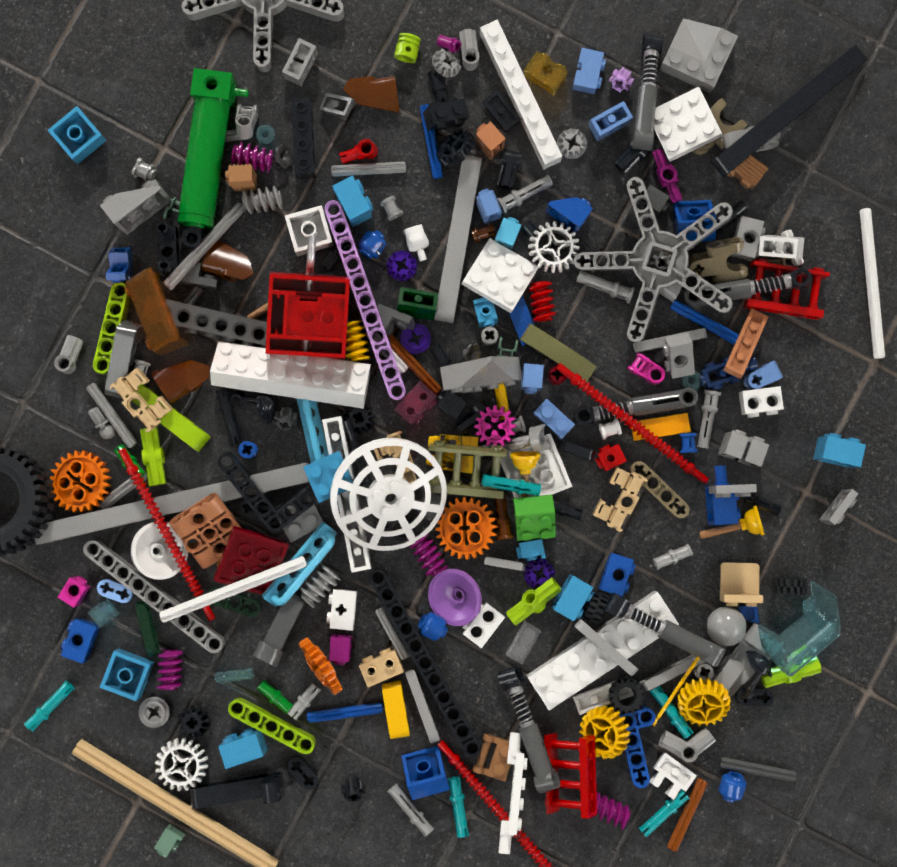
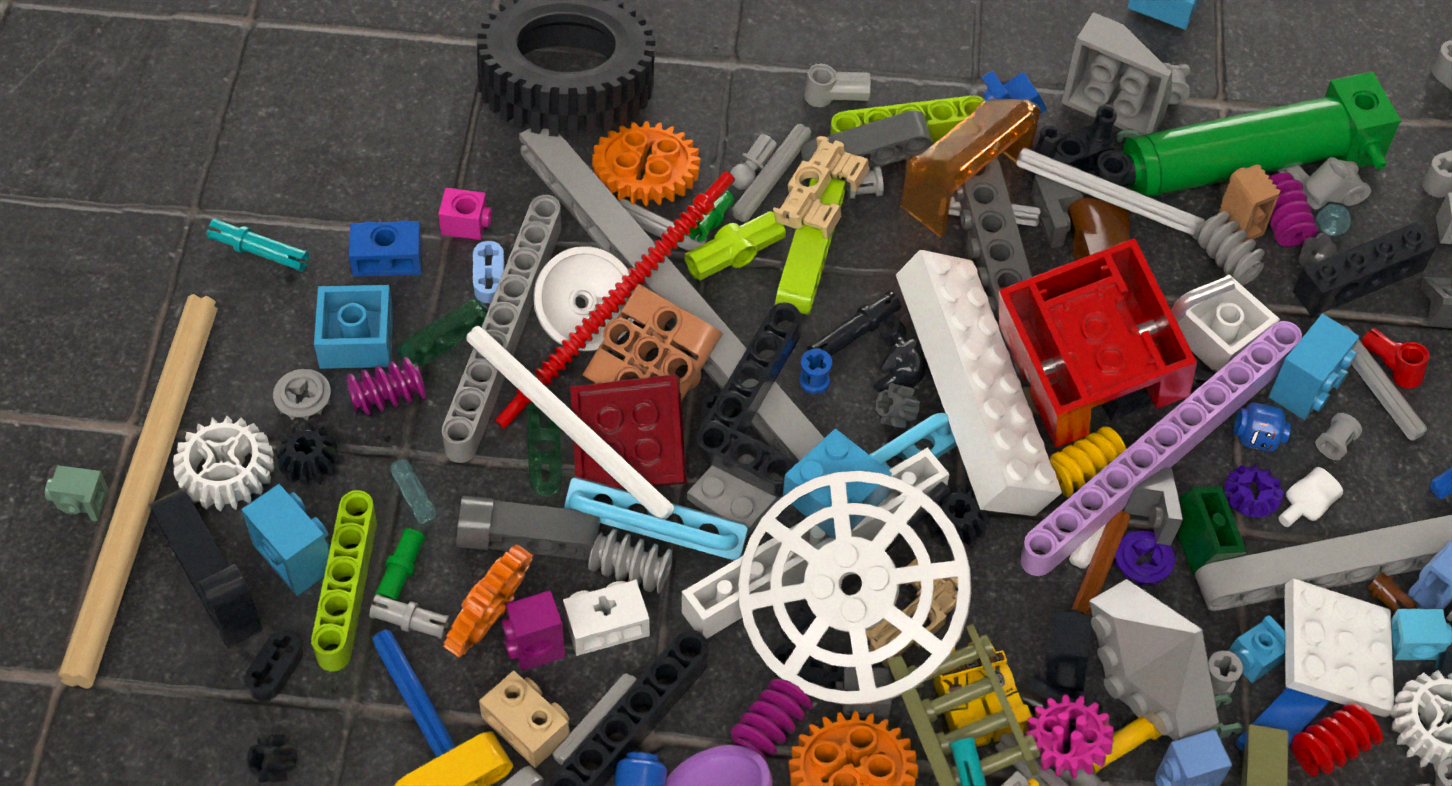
camera: 65 degrees right, 30 degrees down
clear light blue brick [88,599,120,628] -> none
reddish brown panel [151,360,210,404] -> none
clear pink brick [394,381,437,426] -> none

